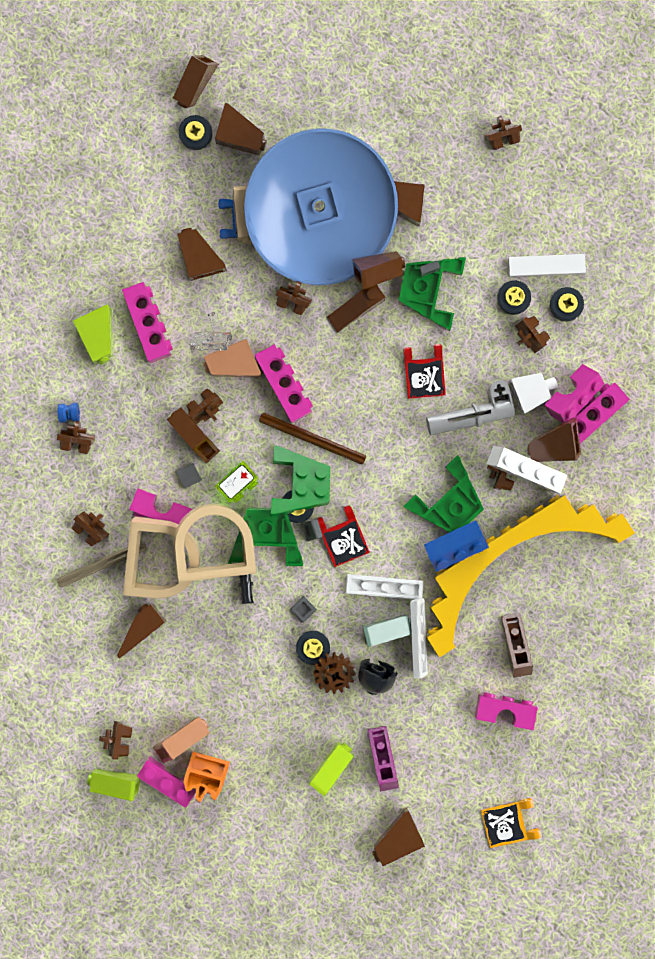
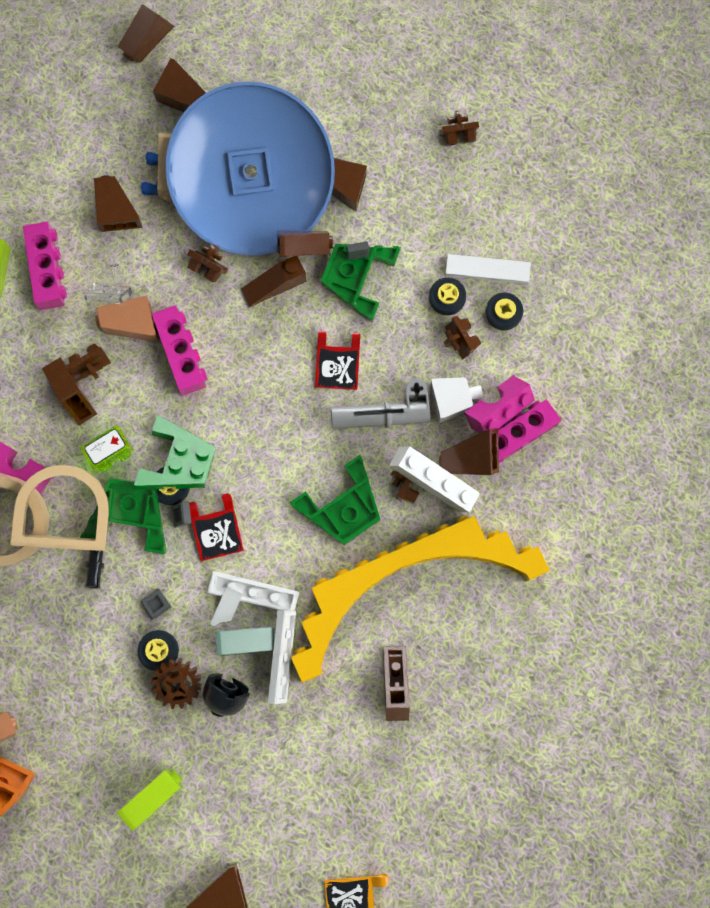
camera: 10 degrees right, 10 degrees down
dark grey tile [176,463,202,489] -> none
black wheel [178,115,213,150] -> none
reddish brown axle [259,413,366,465] -> none
magenta slope [368,726,399,792] -> none
blue brick [424,521,489,572] -> none
dark pink arch [474,692,538,730] -> none
none -> white sticker [210,587,243,626]

